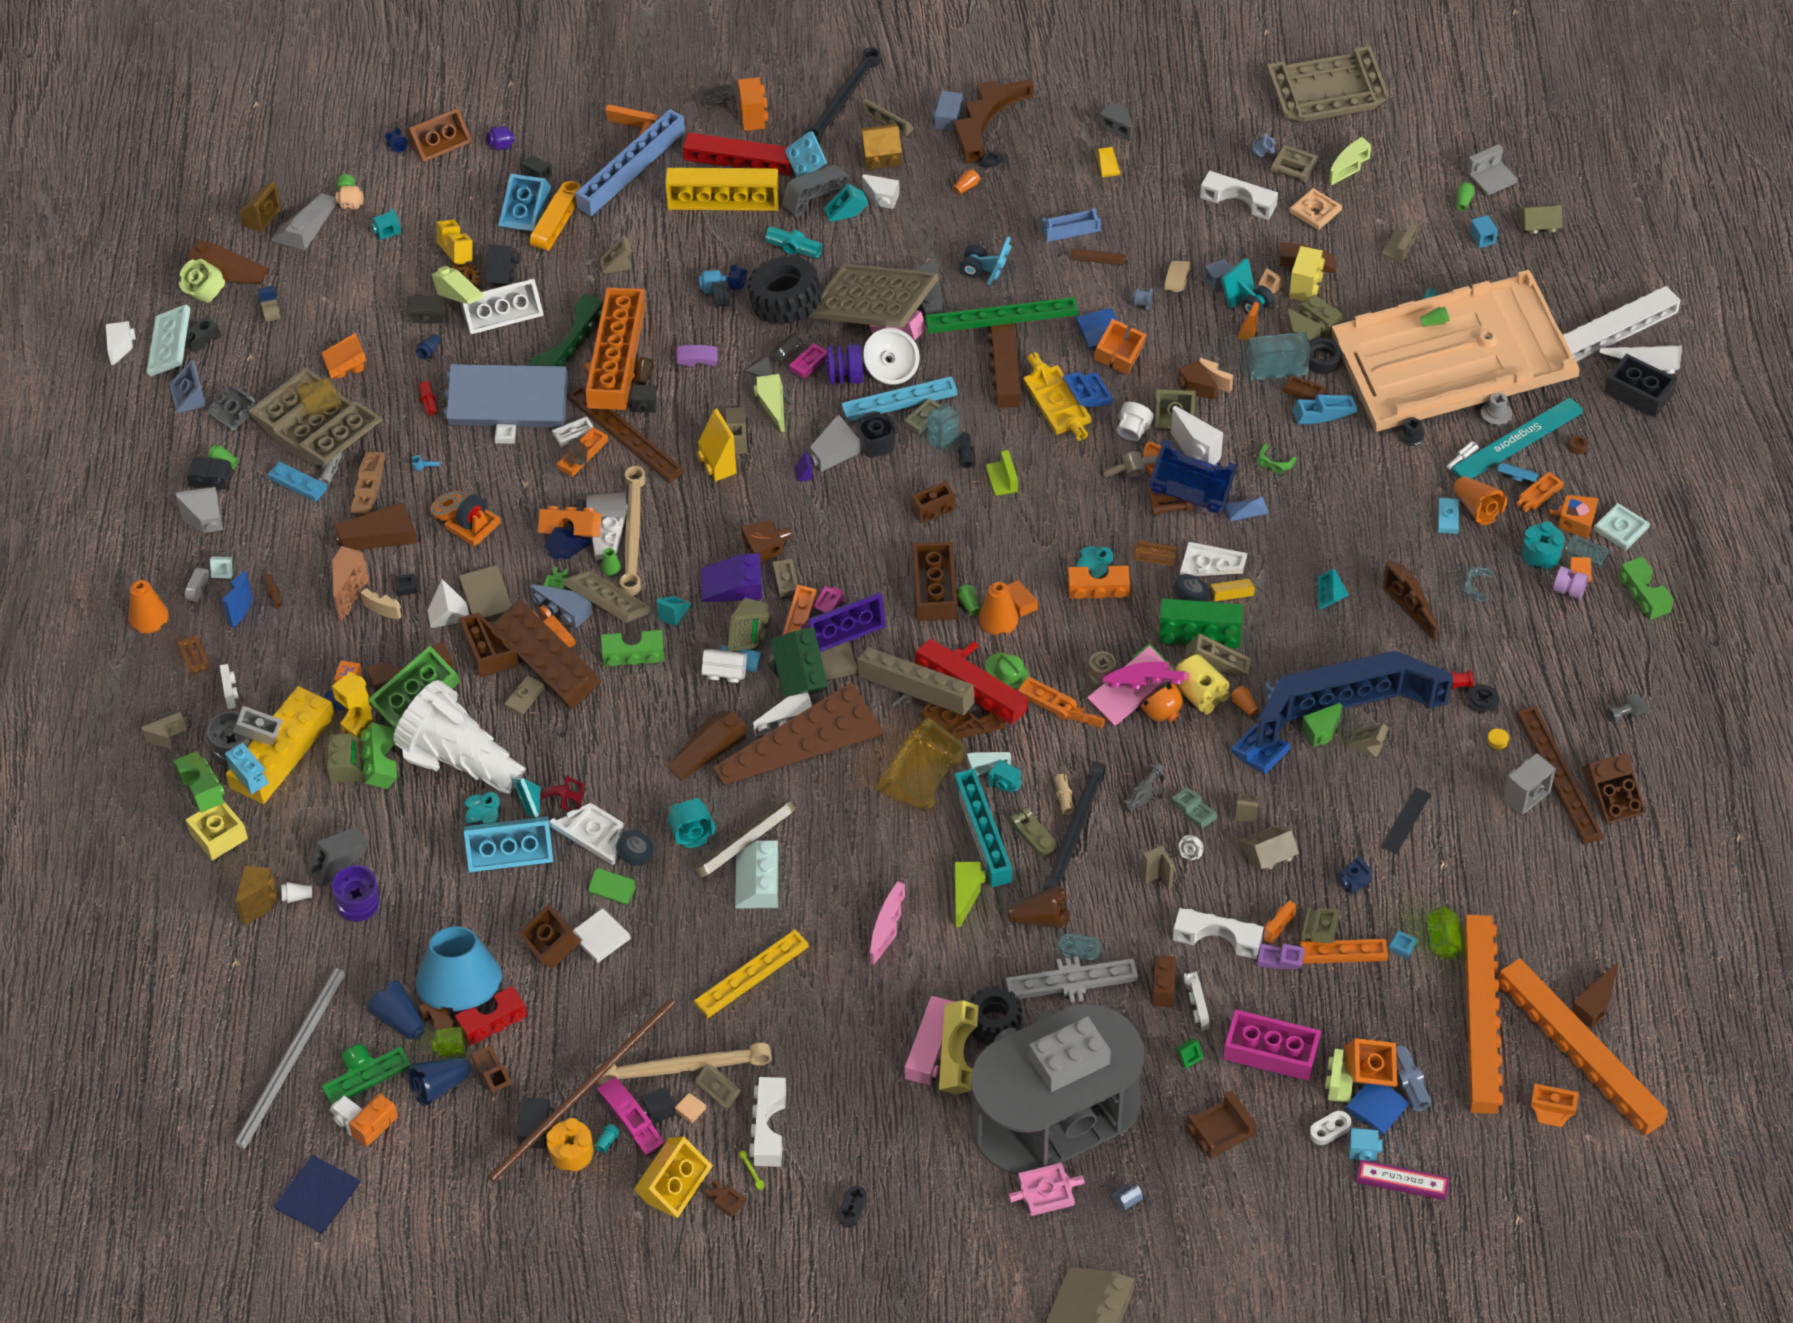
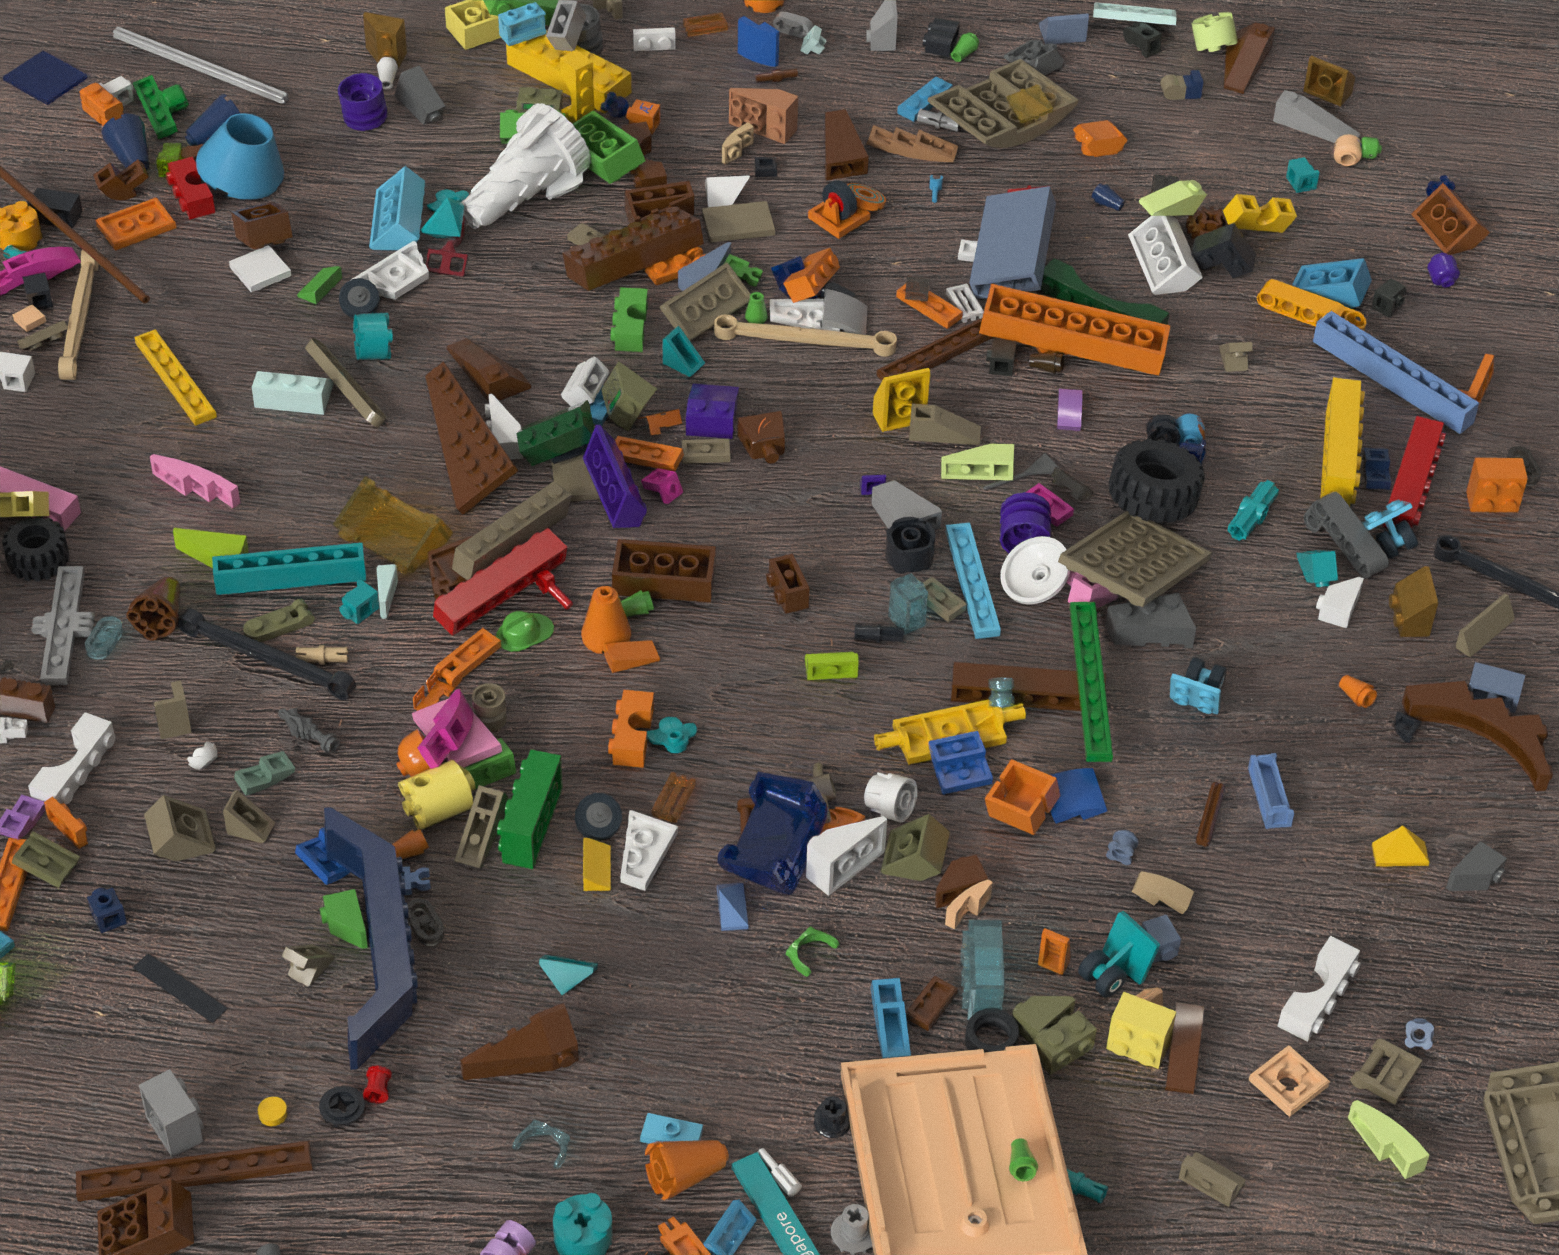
camera: 95 degrees right, 5 degrees down
none -> orange tile [96,197,176,251]
none -> clear light blue wheel [988,677,1014,707]

